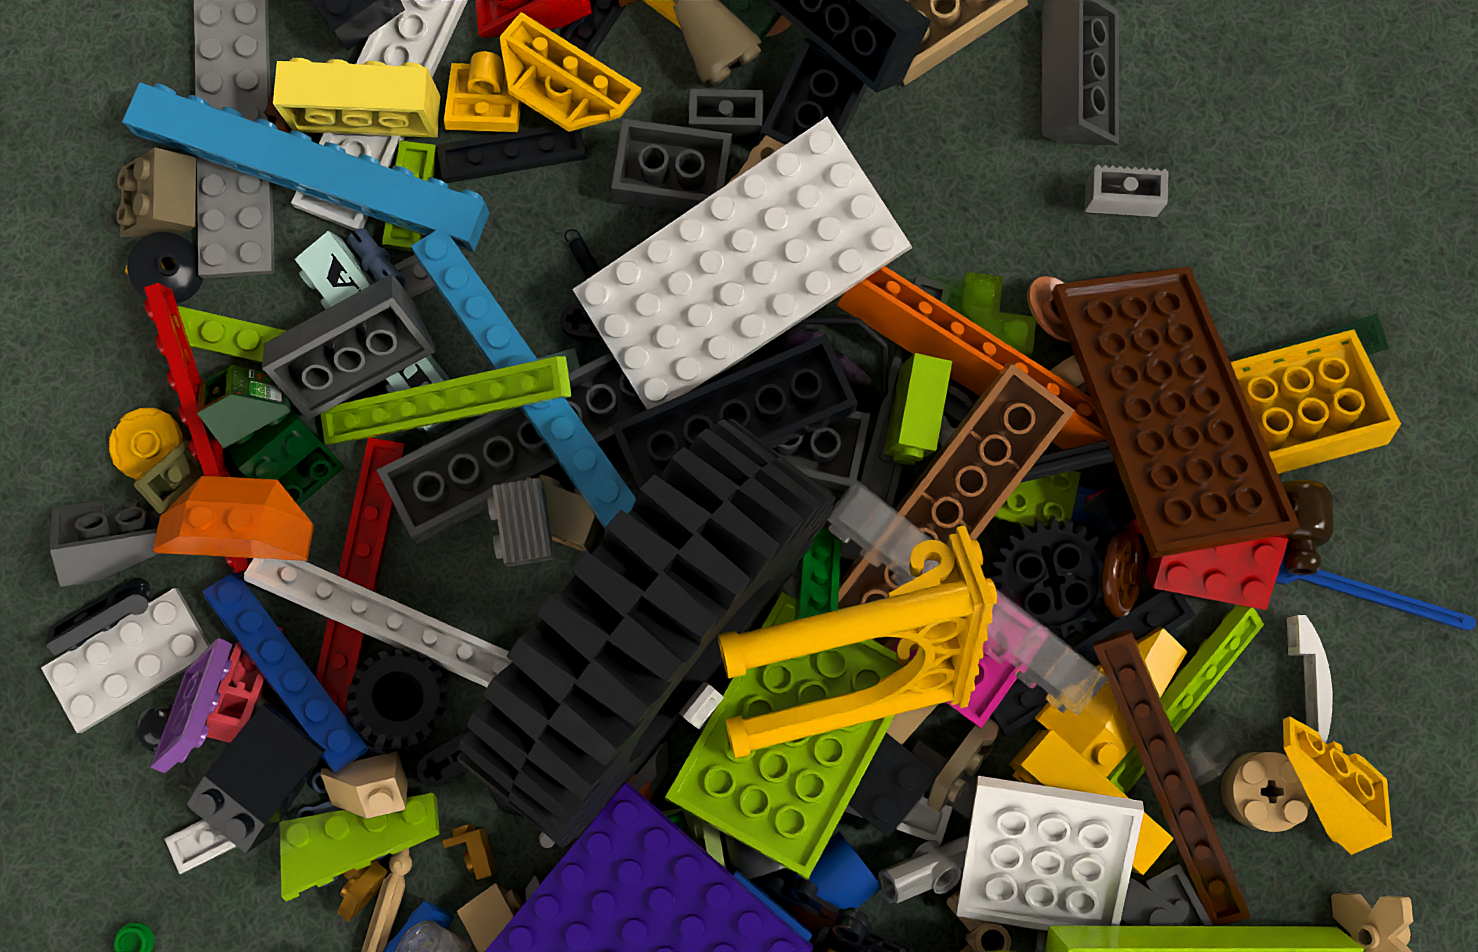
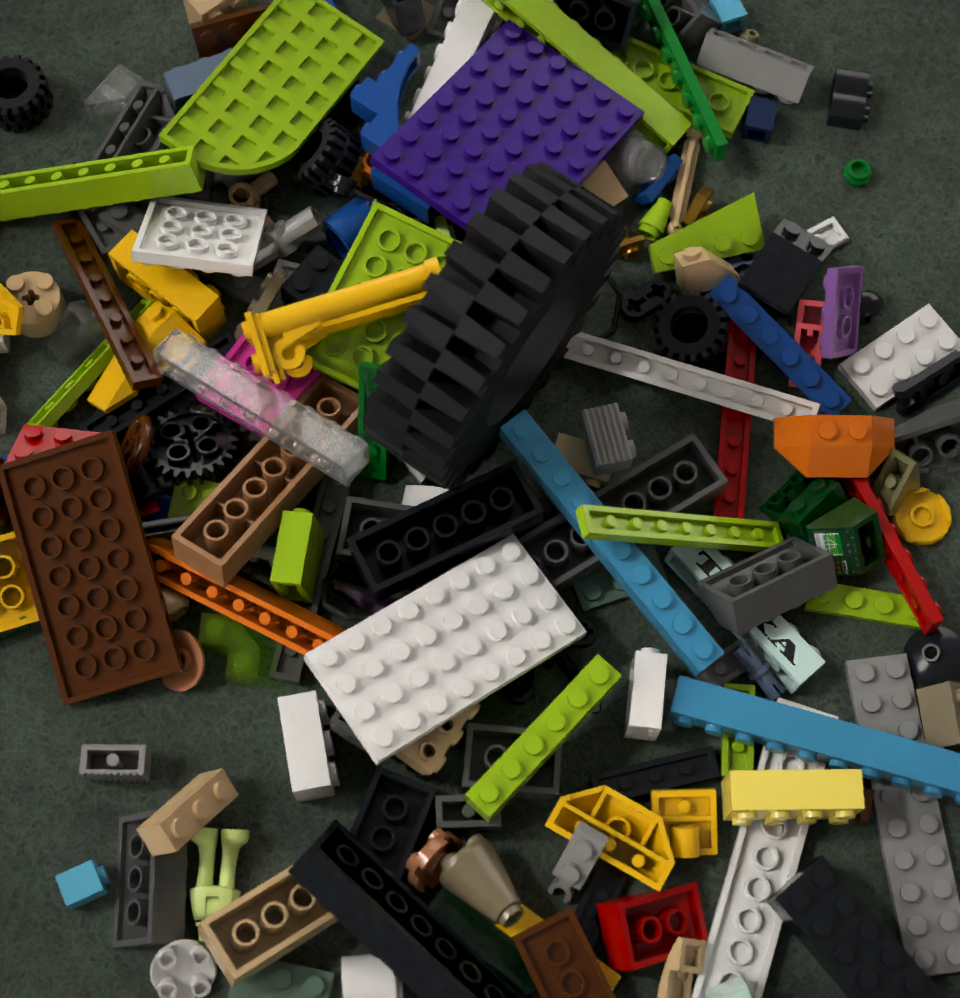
camera: 175 degrees right, 10 degrees down
none -> medium azure brick [55,859,111,910]
none -> tan brick [136,768,239,856]
none -> yellowish green piece [189,828,250,942]
none -> white brick [277,690,340,803]
none -> nougat plate [405,828,463,893]
none -> lime brick [465,654,622,823]
none -> light grey plate [548,821,609,903]
none -> white window [624,647,668,741]
none -> lime cone [637,197,674,242]

